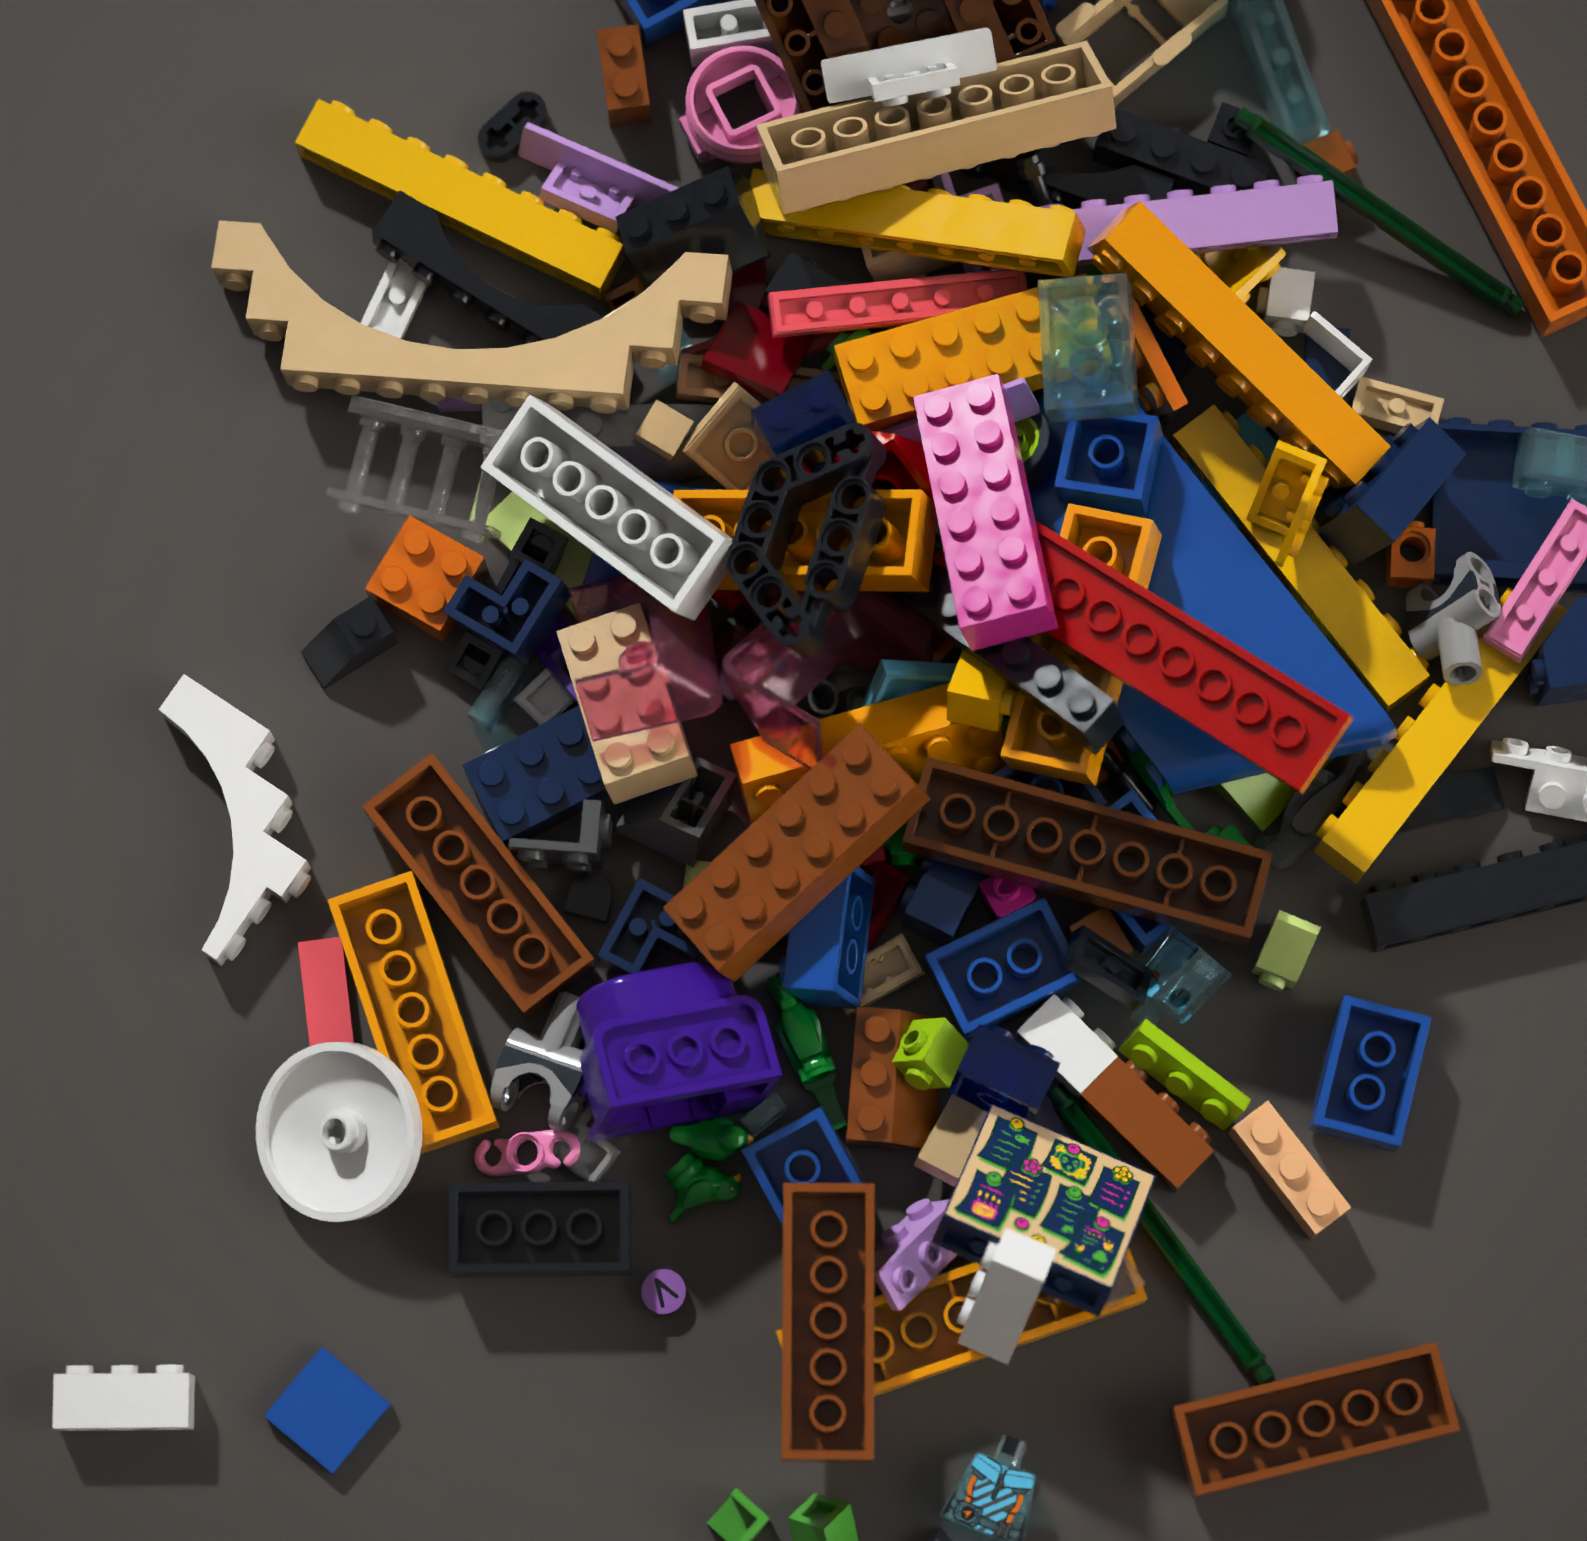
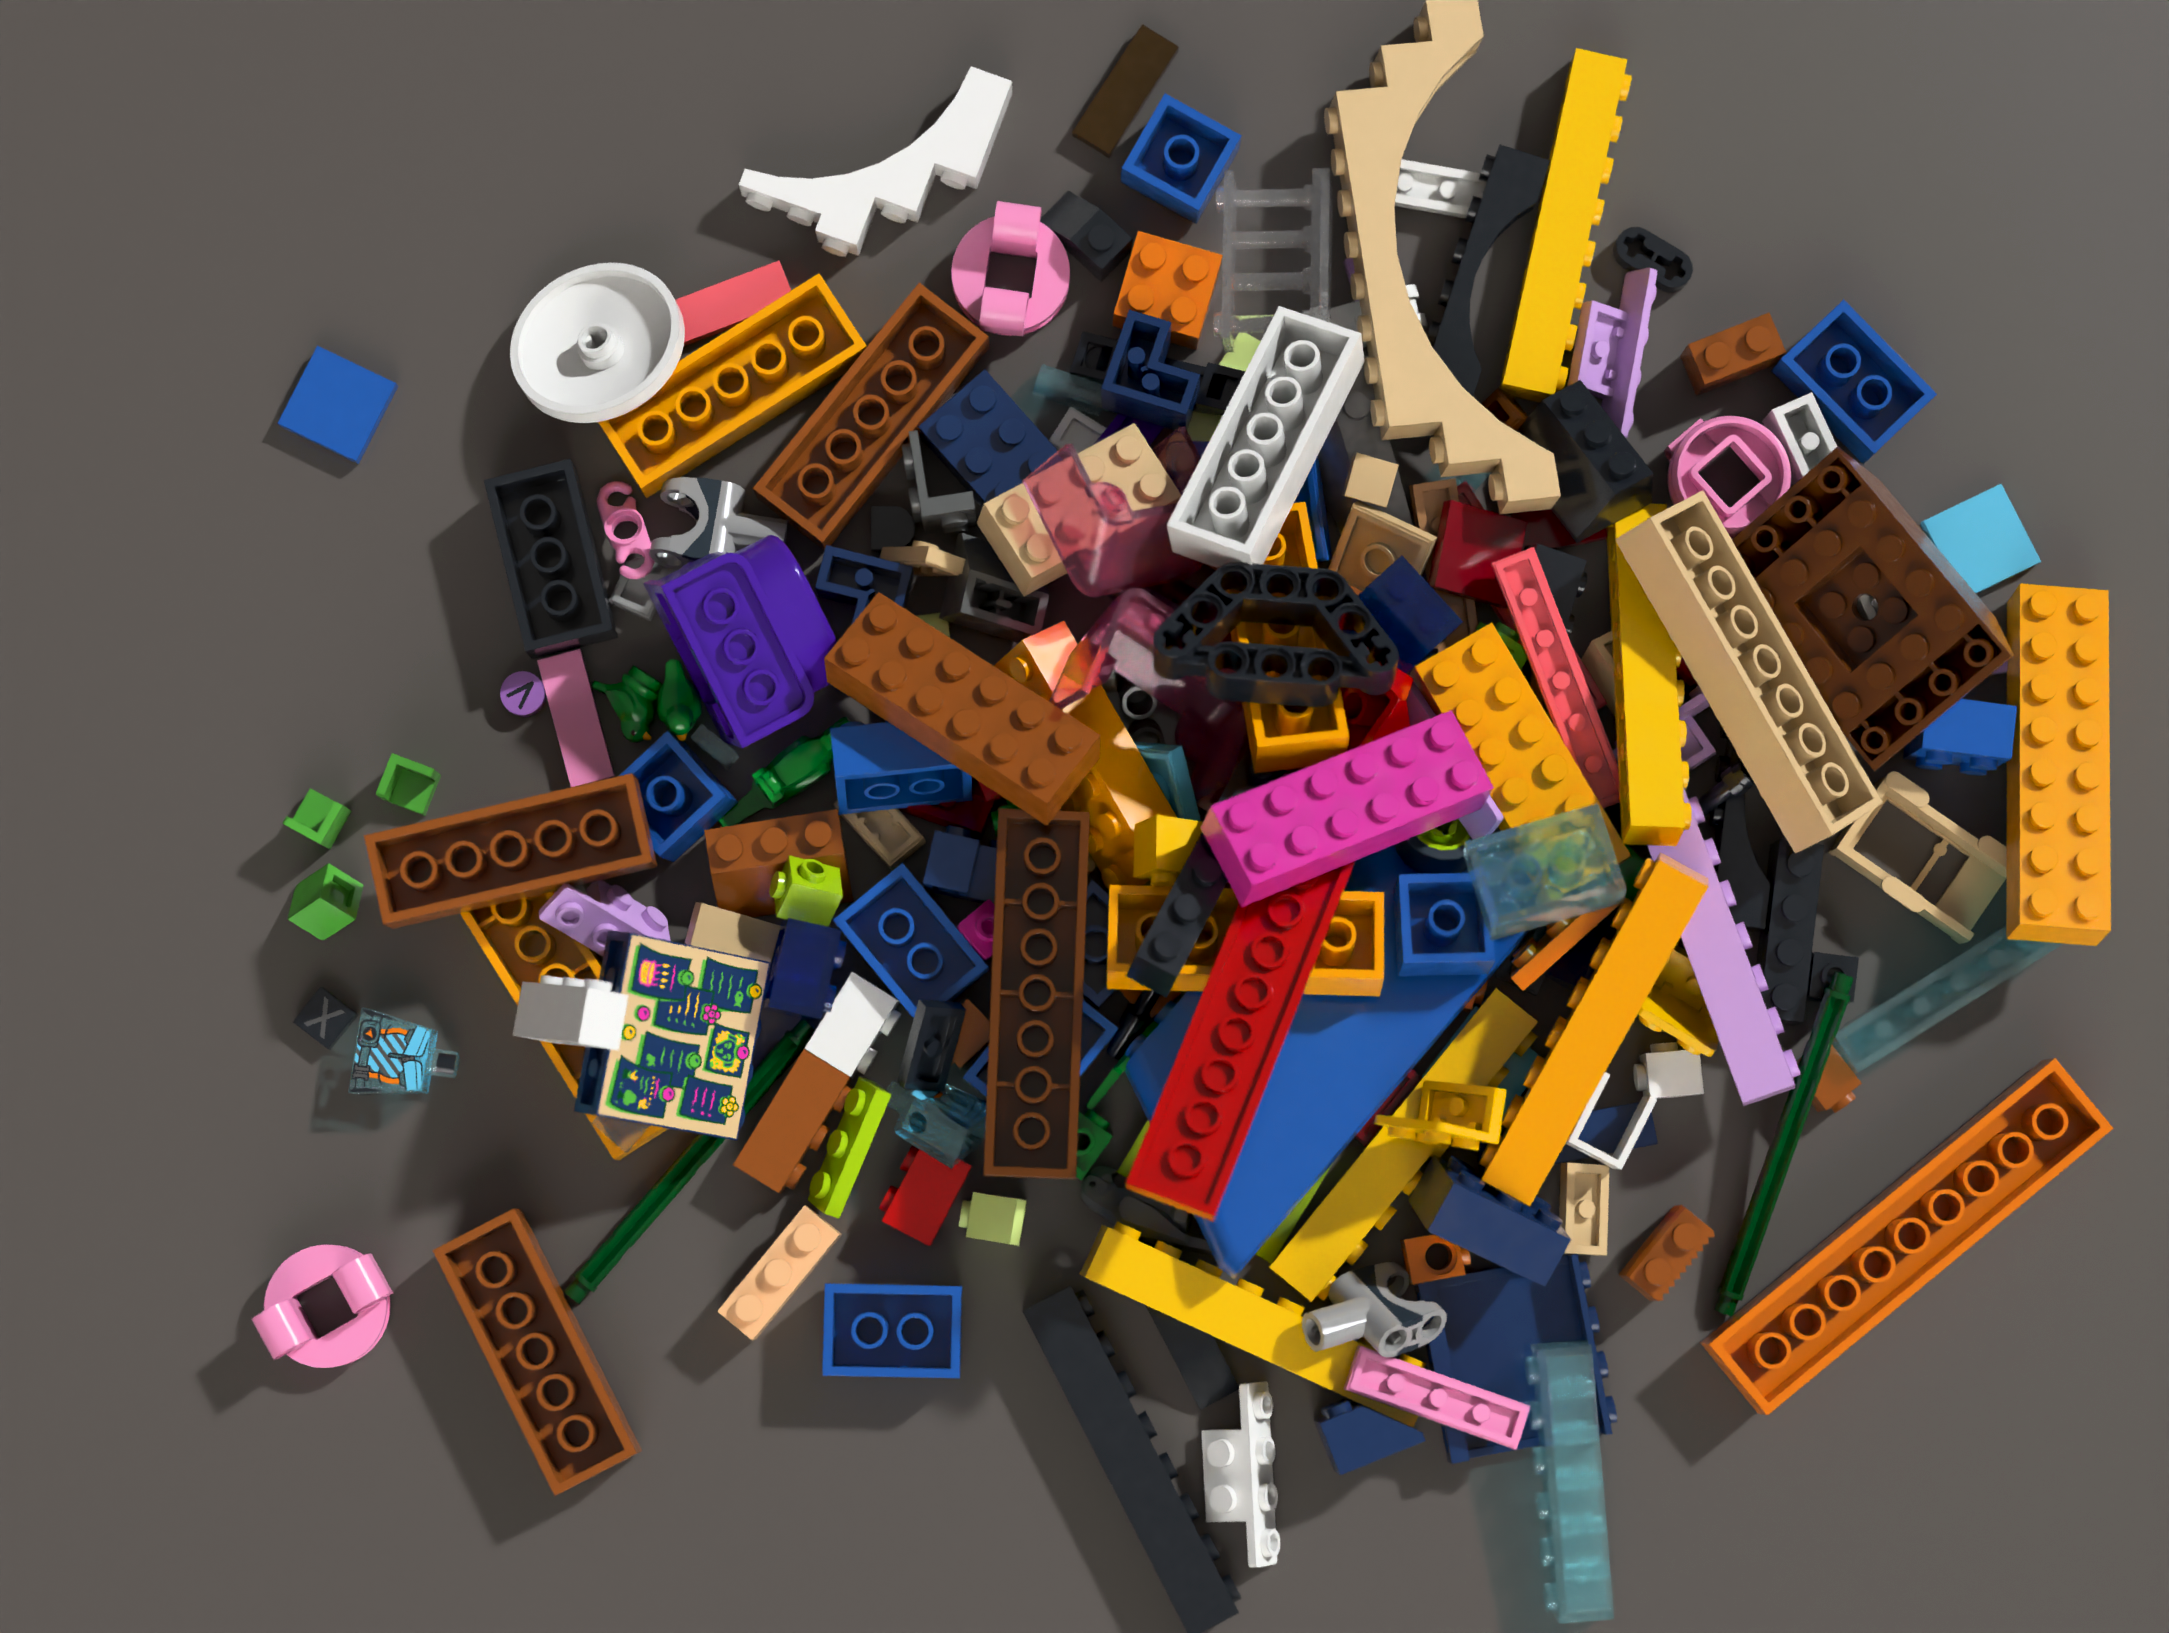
camera: 70 degrees right, 5 degrees up
white brick [52,1365,195,1431] -> none
white bracket [820,27,997,106] -> none
none -> bright green panel [376,753,441,816]
none -> bright pink tile [537,649,615,787]
none -> red brick [879,1145,972,1246]
none -> tan plate [880,541,966,576]
none -> bright pink piece [951,201,1070,336]
none -> dark brown tile [1073,24,1179,158]
none -> blue brick [1121,94,1242,224]
none -> dark orange brick [1618,1205,1715,1301]

